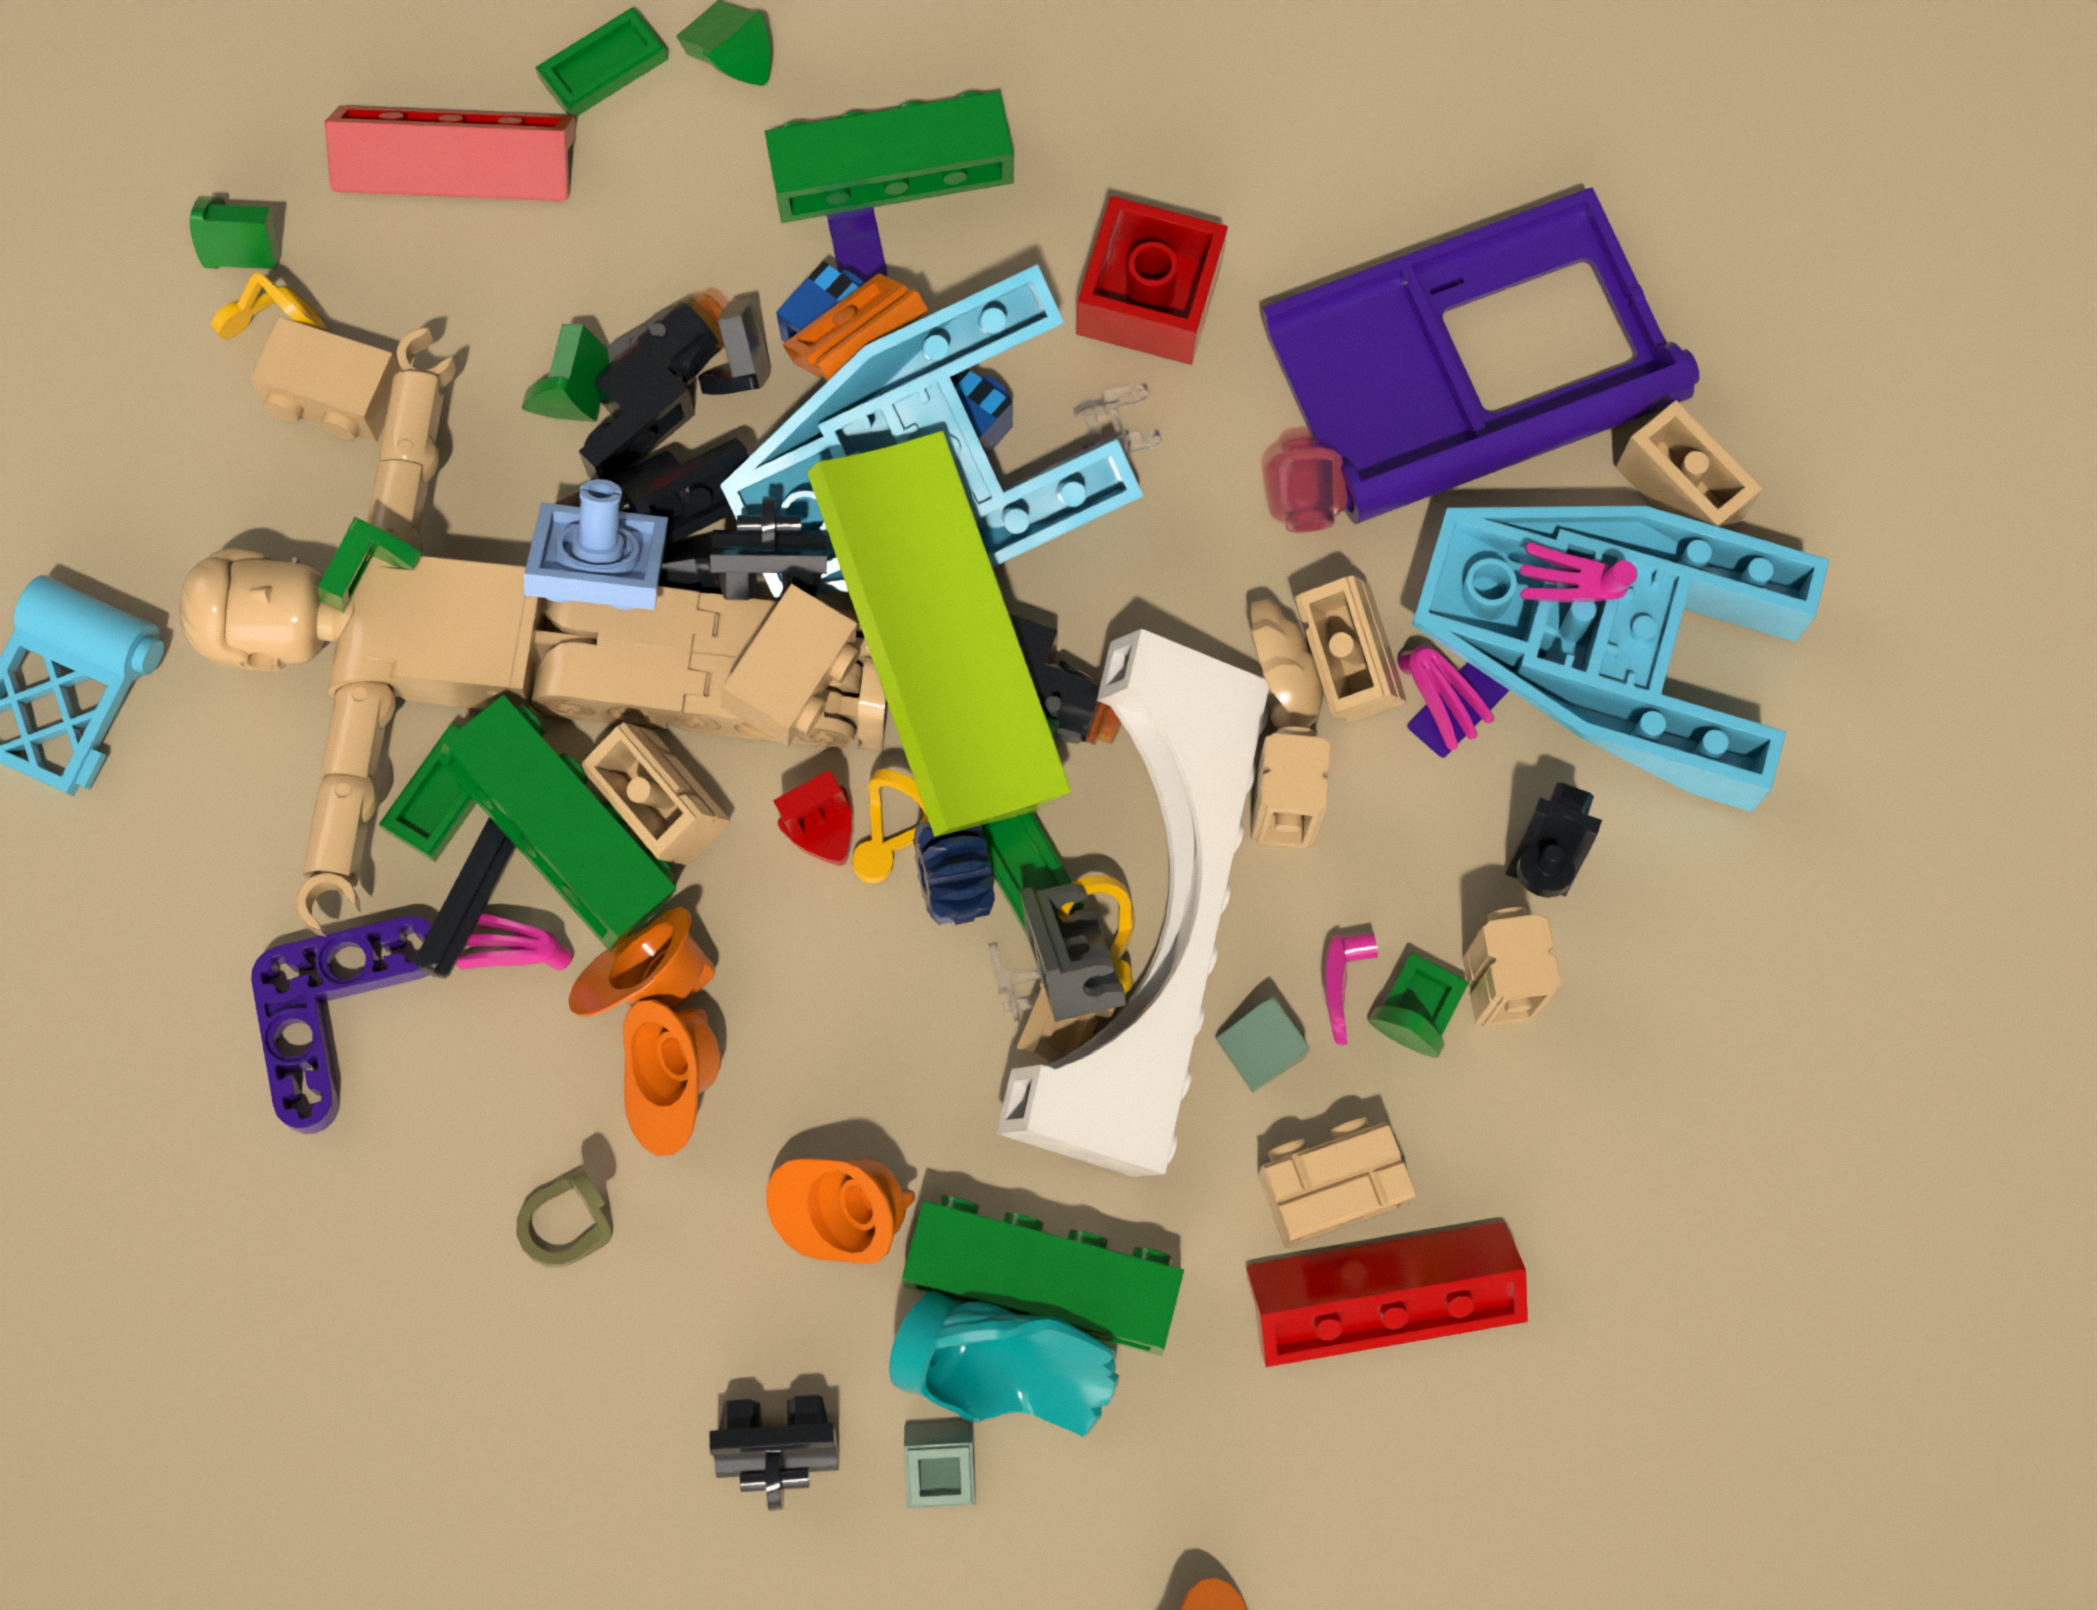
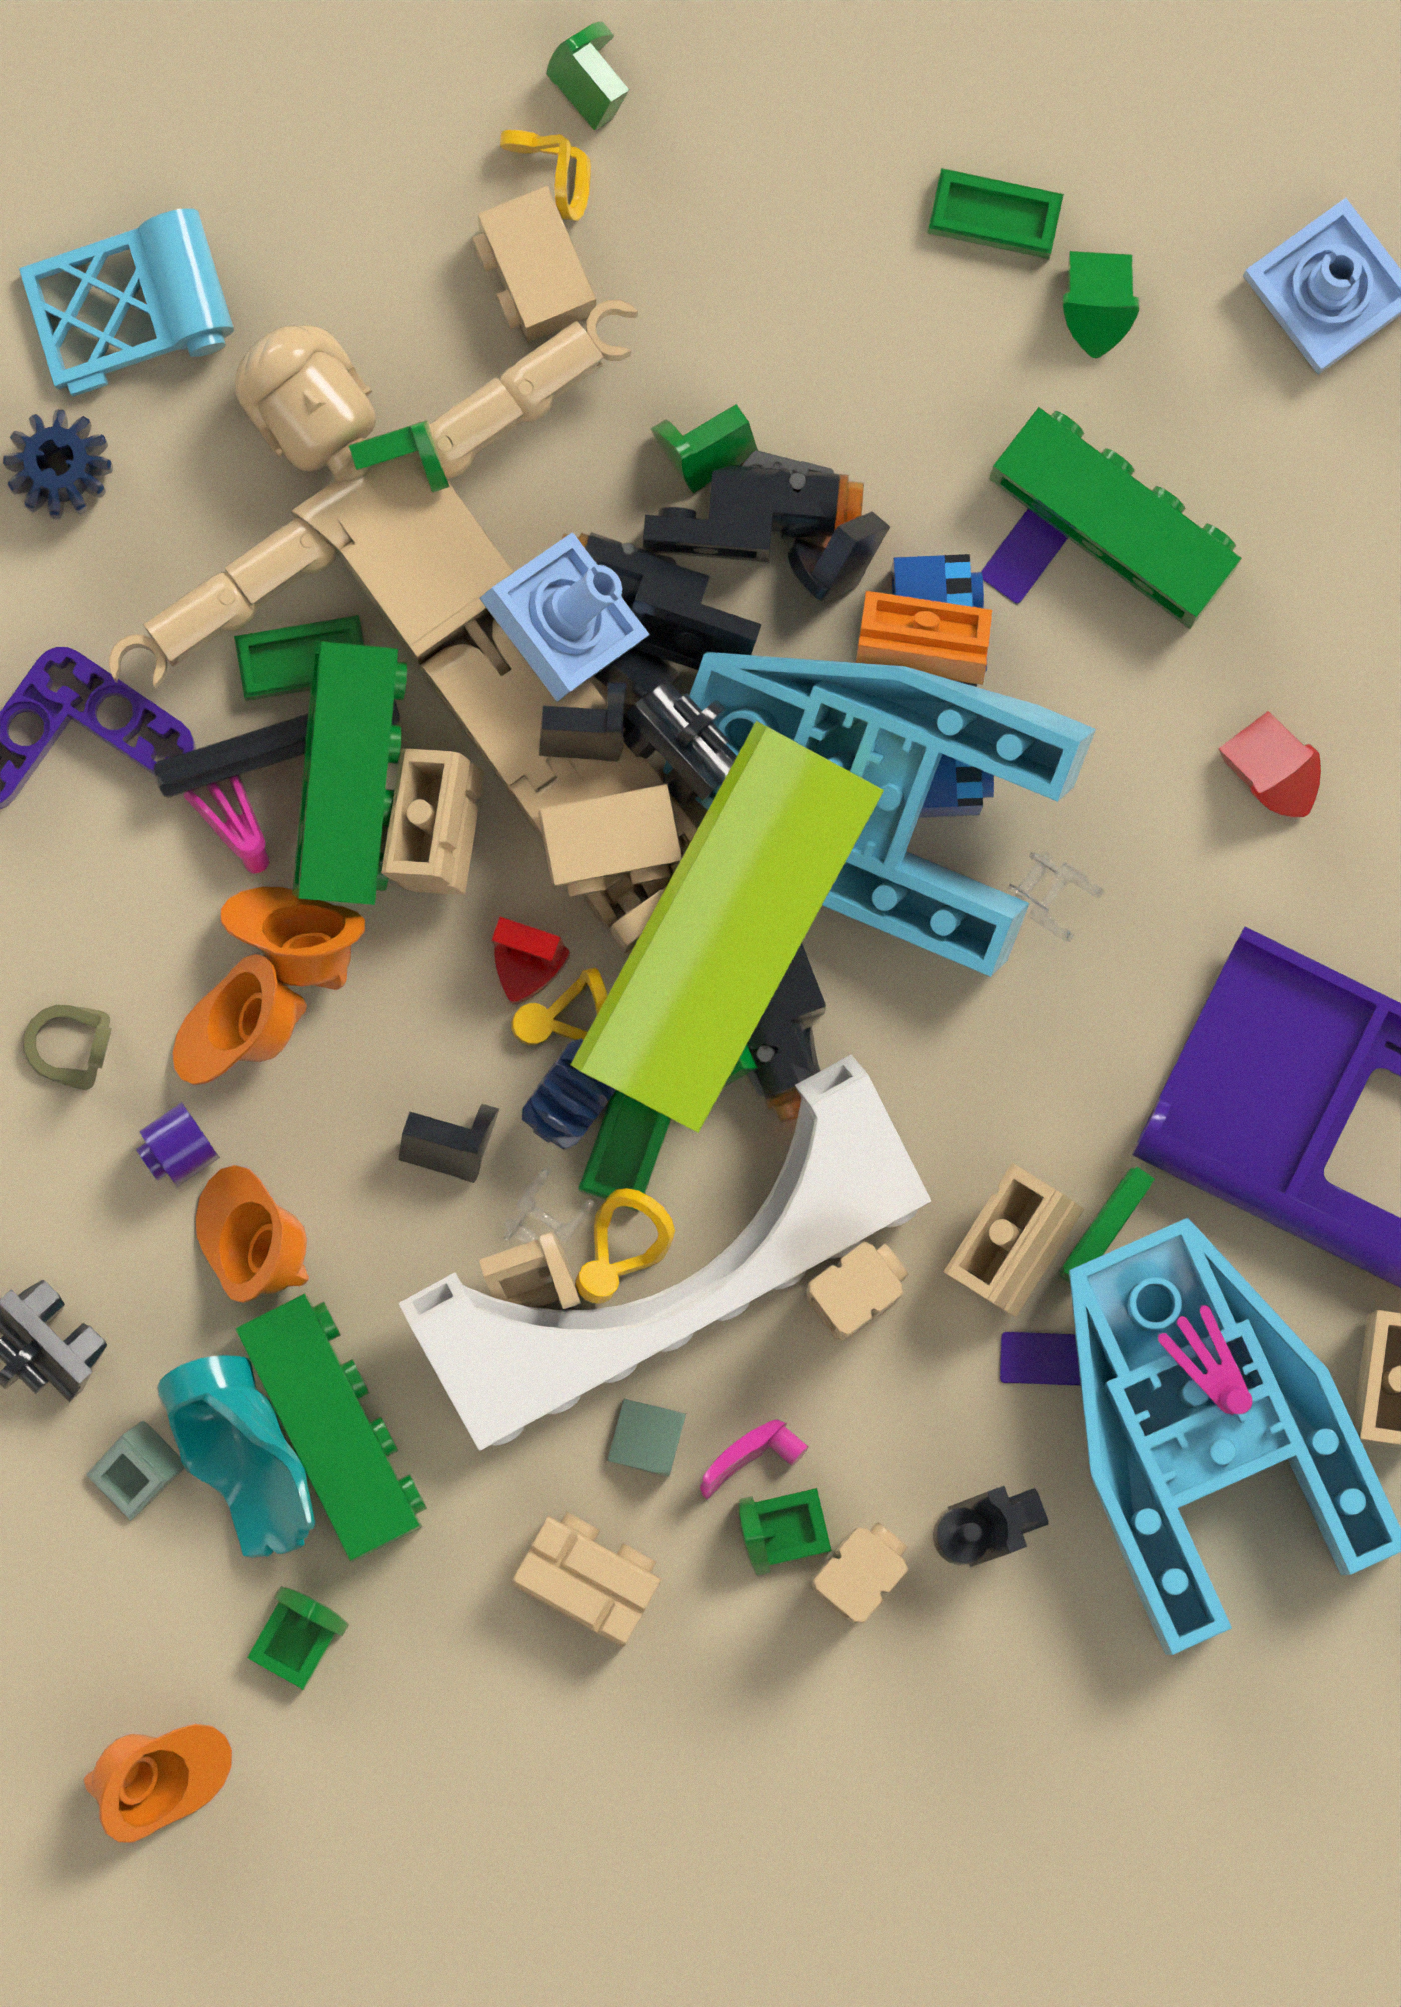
camera: 45 degrees right, 10 degrees up
panel [325,106,576,201] -> none
dark grey hinge [1020,884,1126,1022] -> none
red brick [1076,195,1228,365] -> none
red panel [1246,1222,1528,1367] -> none
tan arm [1251,598,1323,730] -> none
clear pink head [1264,437,1348,533] -> none
dark pink piece [1398,645,1494,750] -> none
none -> dark blue gear [3,409,113,519]
none -> dark purple plate [136,1102,220,1186]
none -> green tile [247,1586,349,1690]
none -> black tile [399,1104,499,1183]
none -> black tile [539,682,626,762]
none -> green tile [1058,1166,1155,1283]
none -> tile [1218,711,1321,817]

